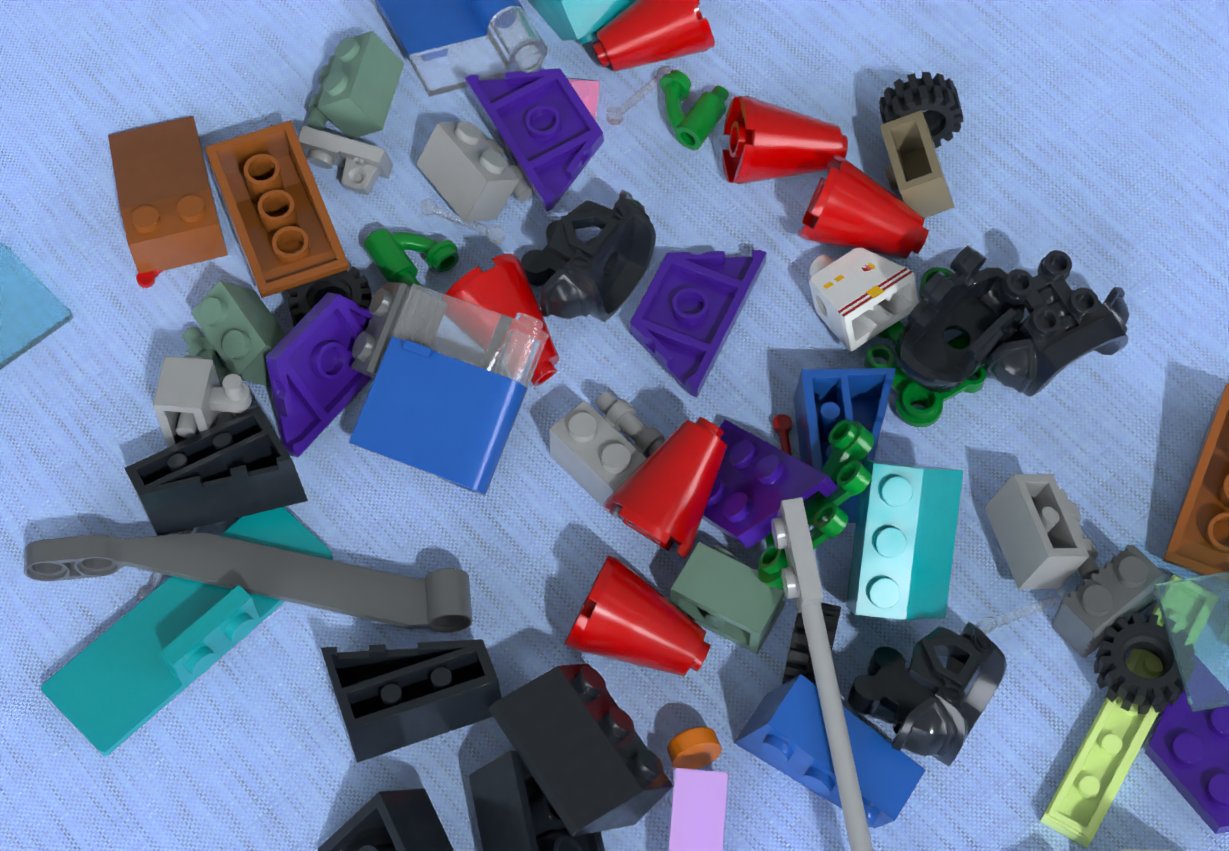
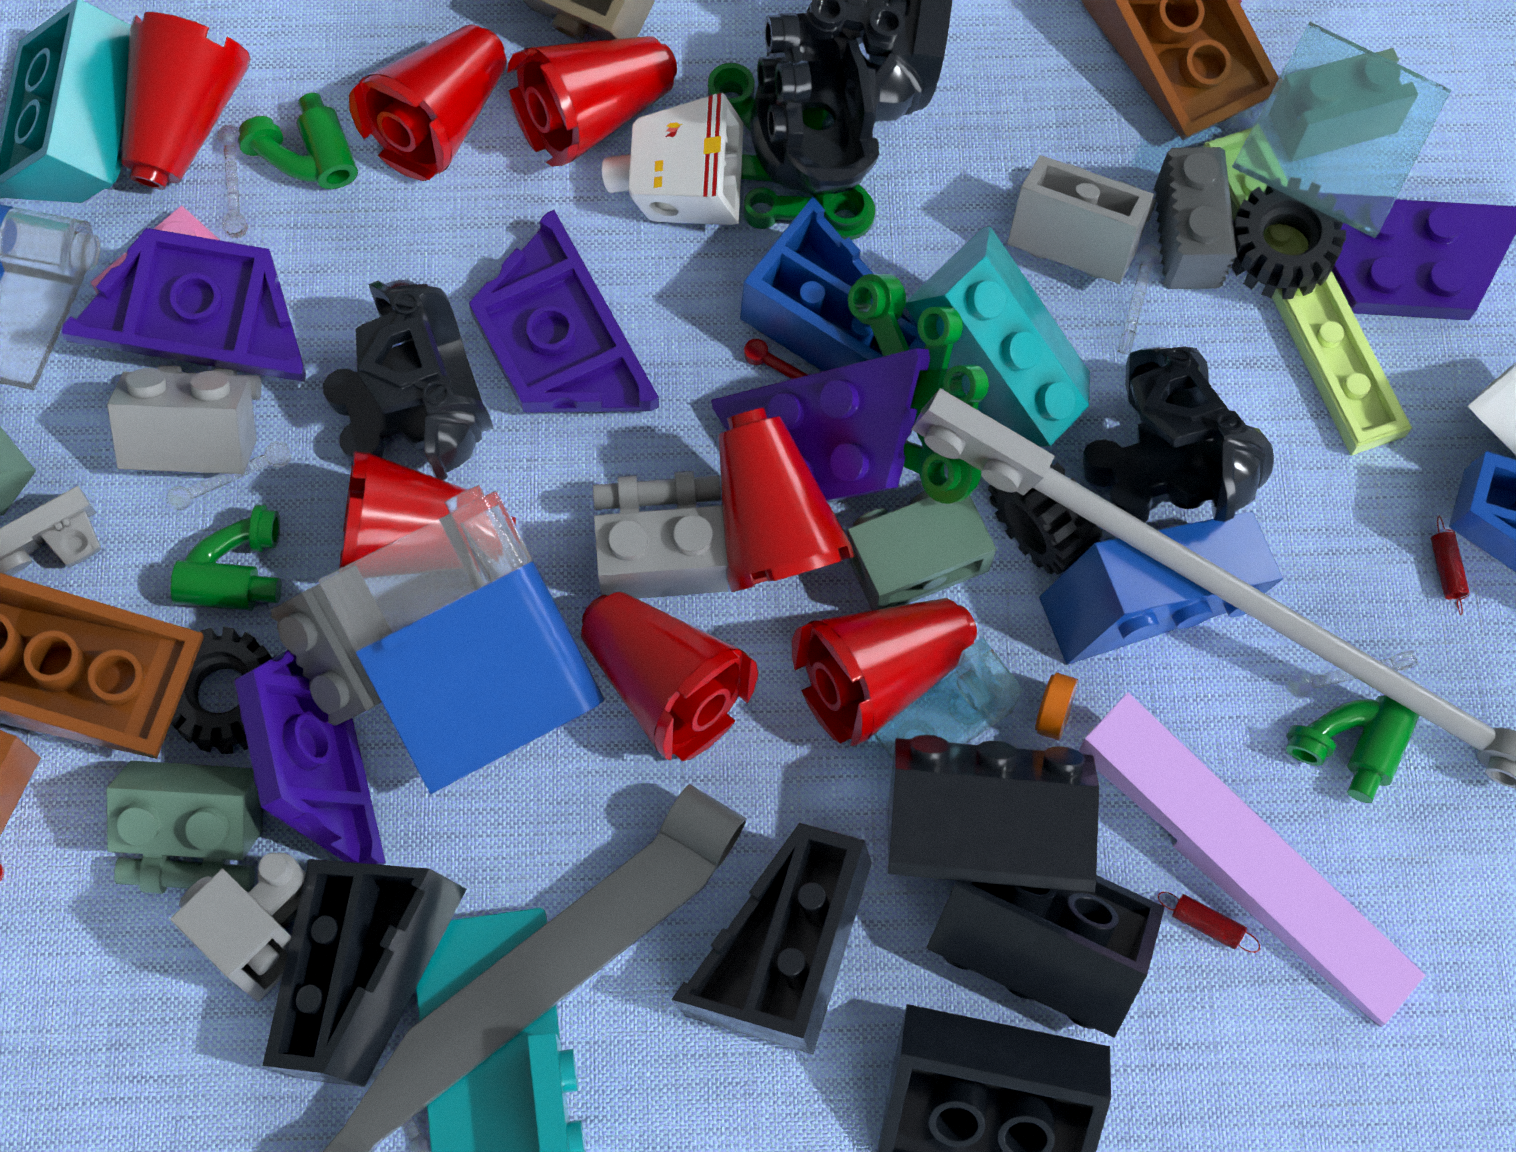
camera: 55 degrees left, 10 degrees up
none -> red cone [581,592,758,761]
none -> clear light blue bracket [874,637,1023,760]

